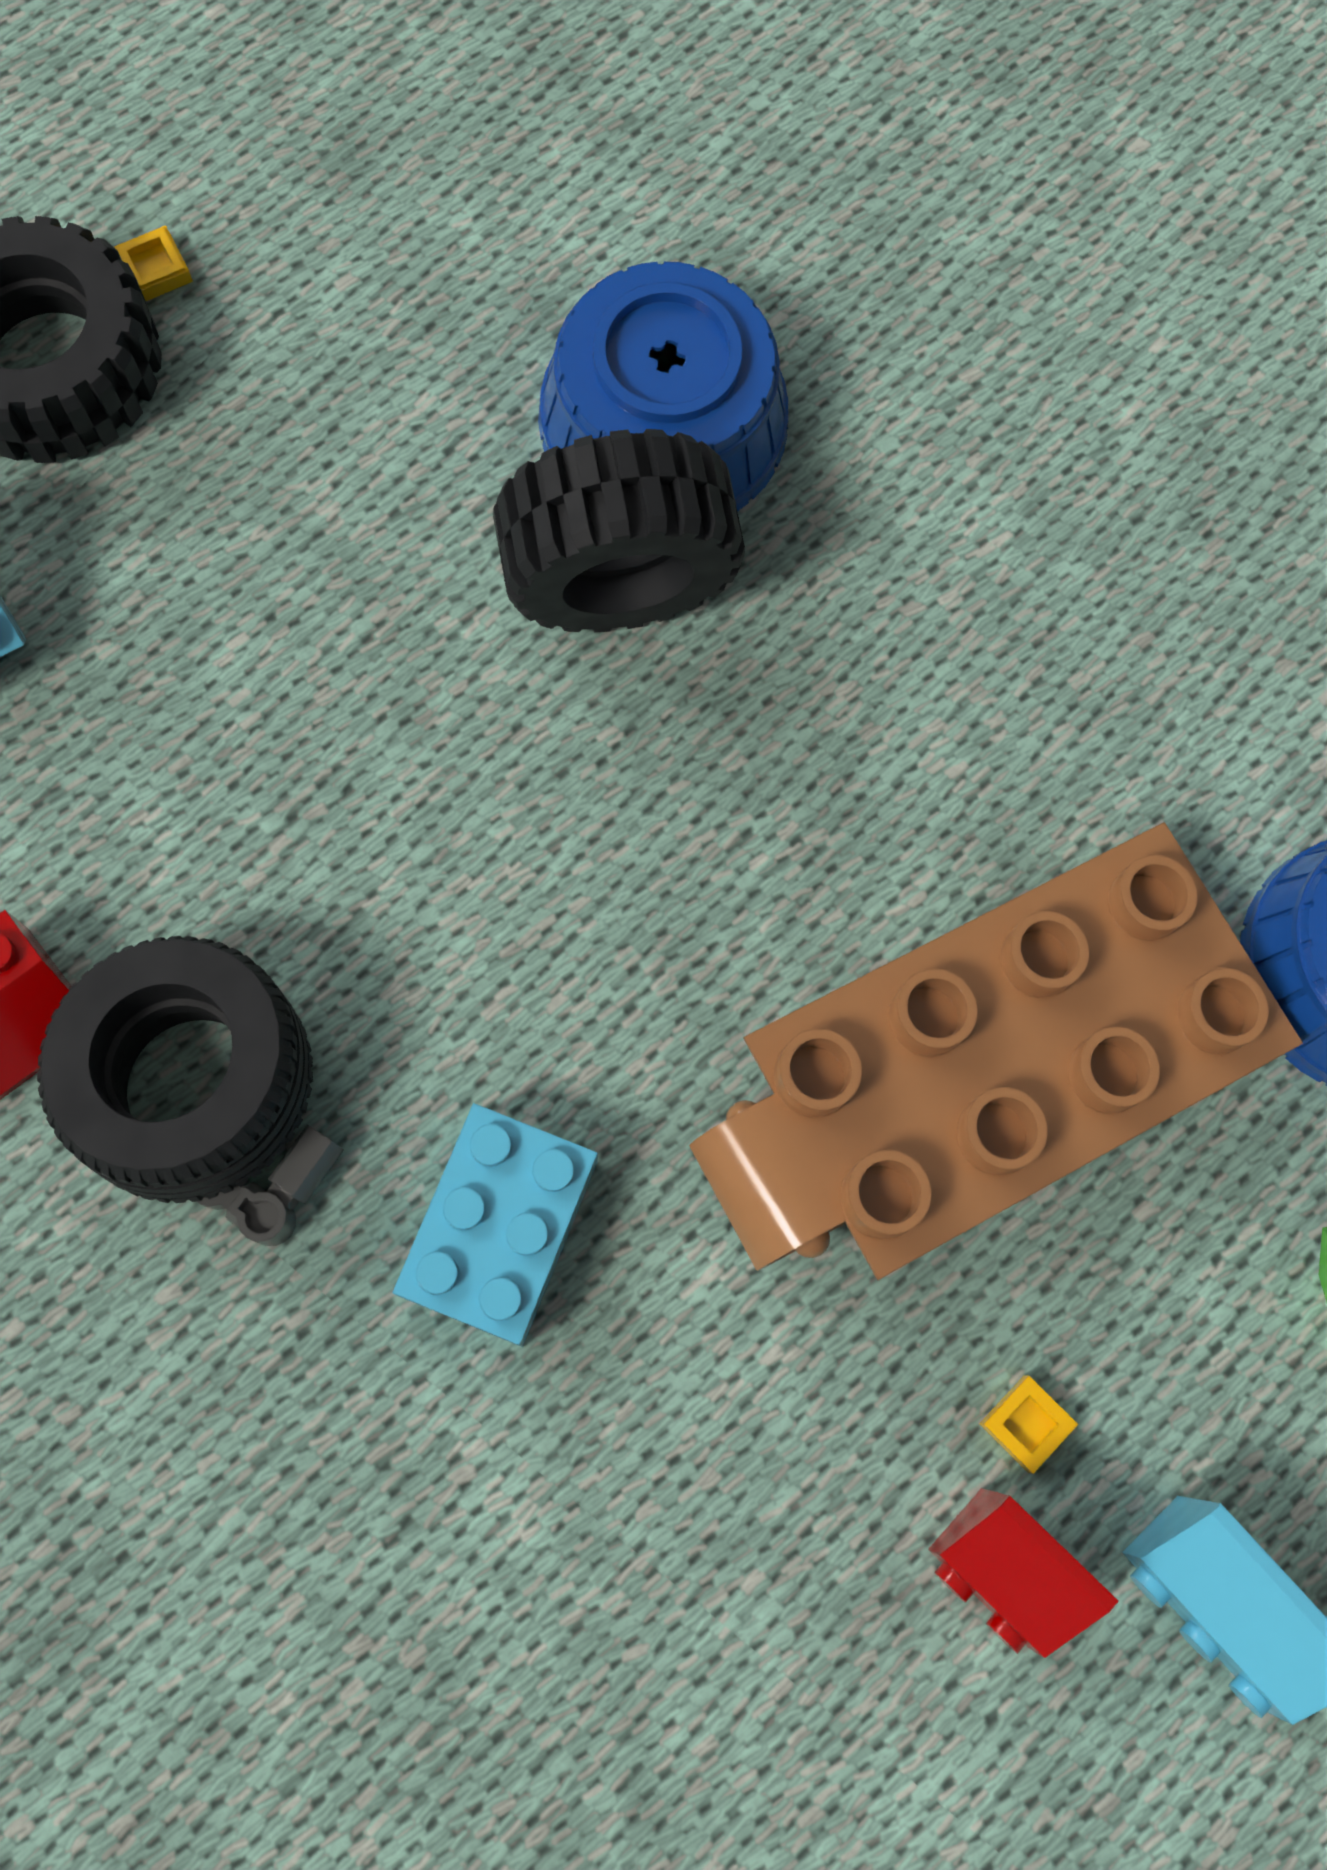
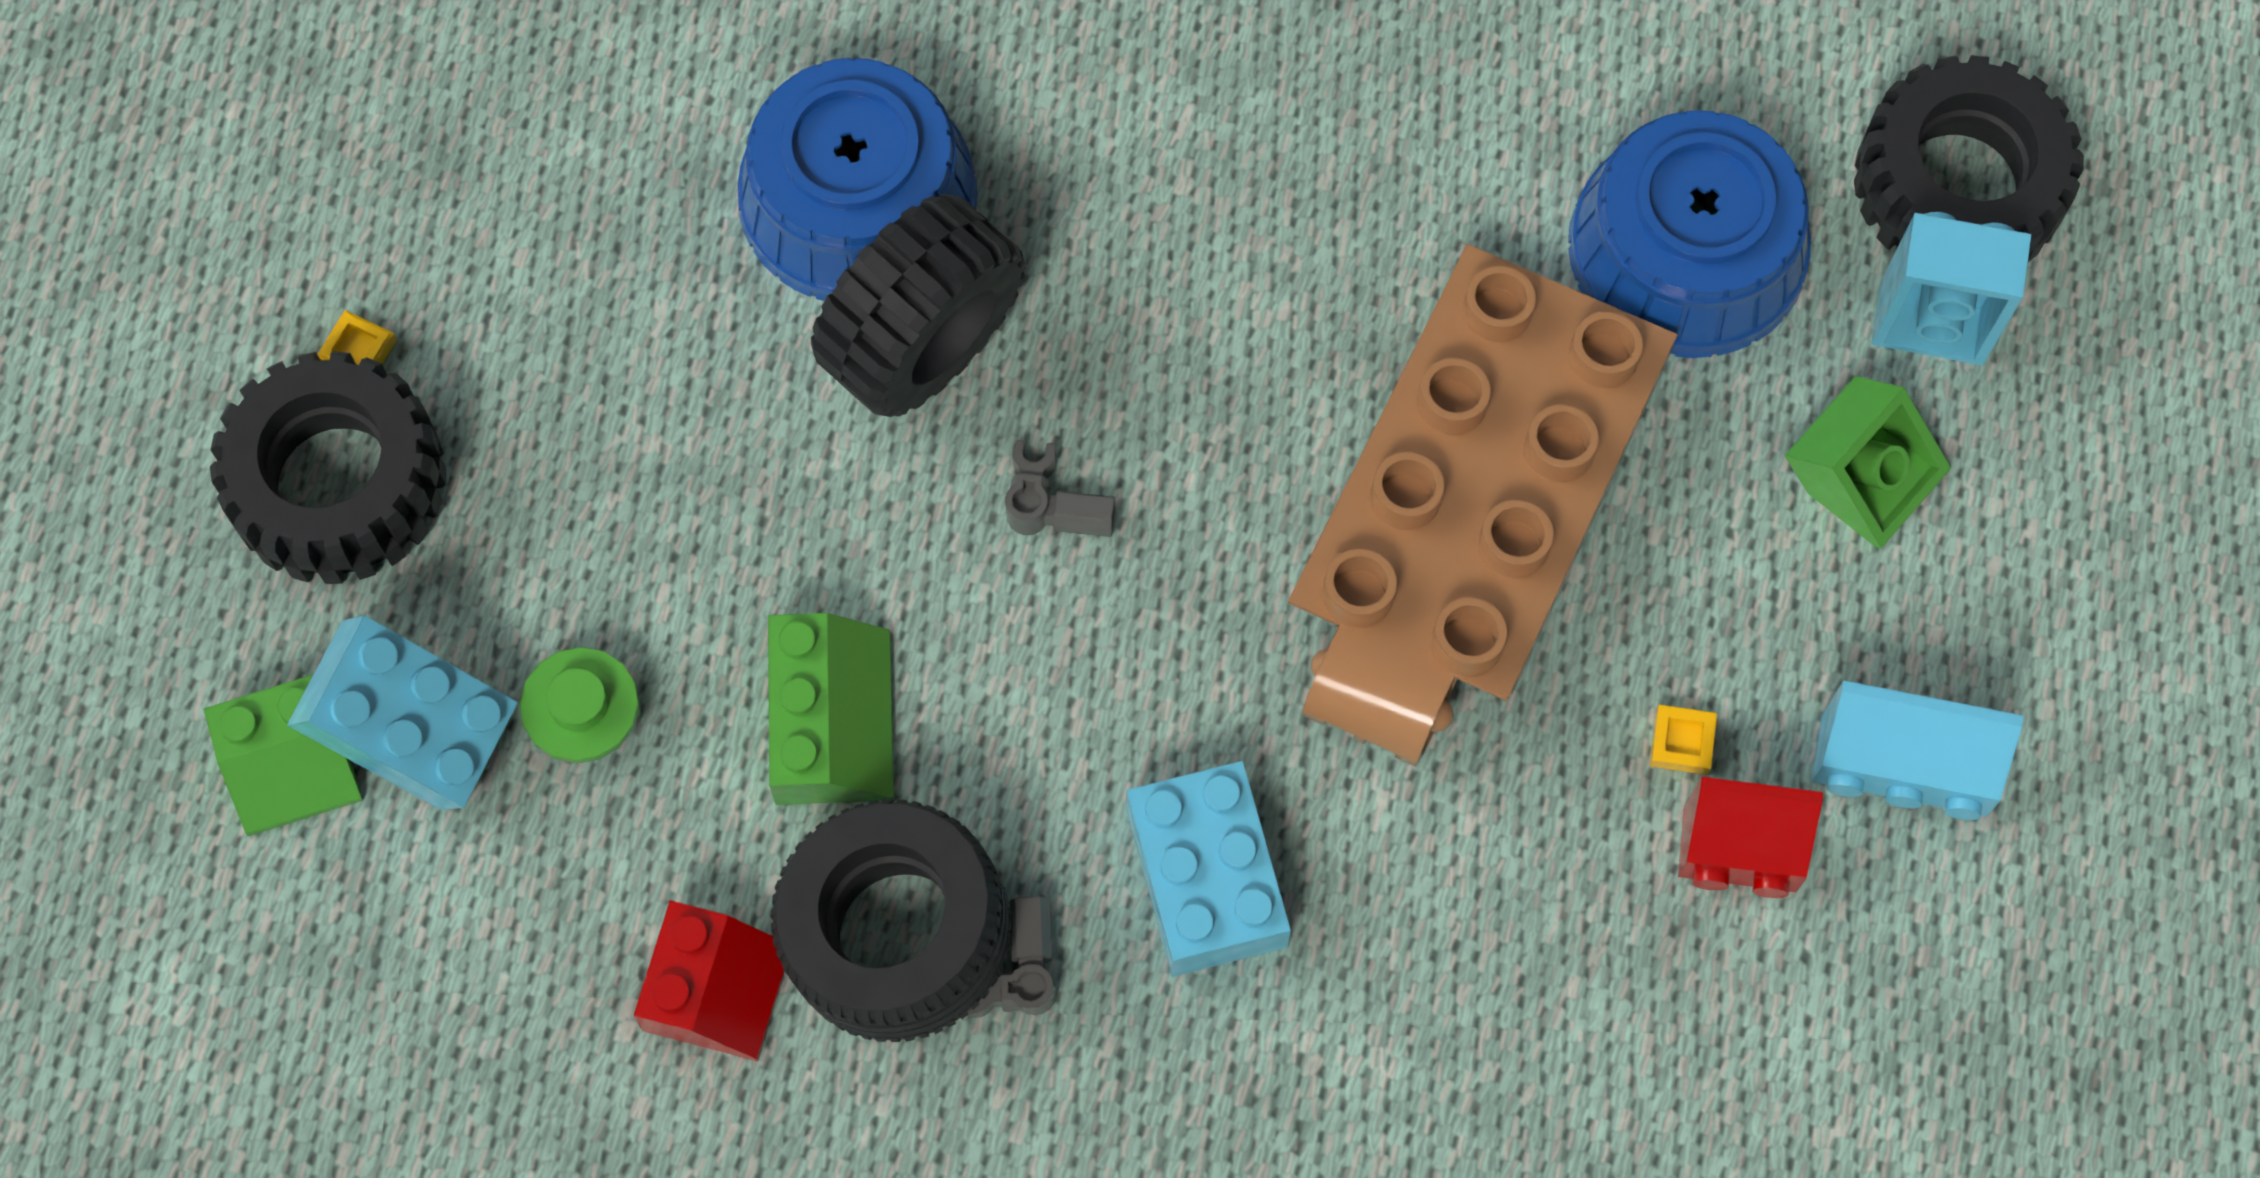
camera: 30 degrees left, 5 degrees down
none -> bright green piece [519,647,641,764]
none -> bright green slope [768,613,894,805]
none -> dark grey bar [1005,440,1115,537]

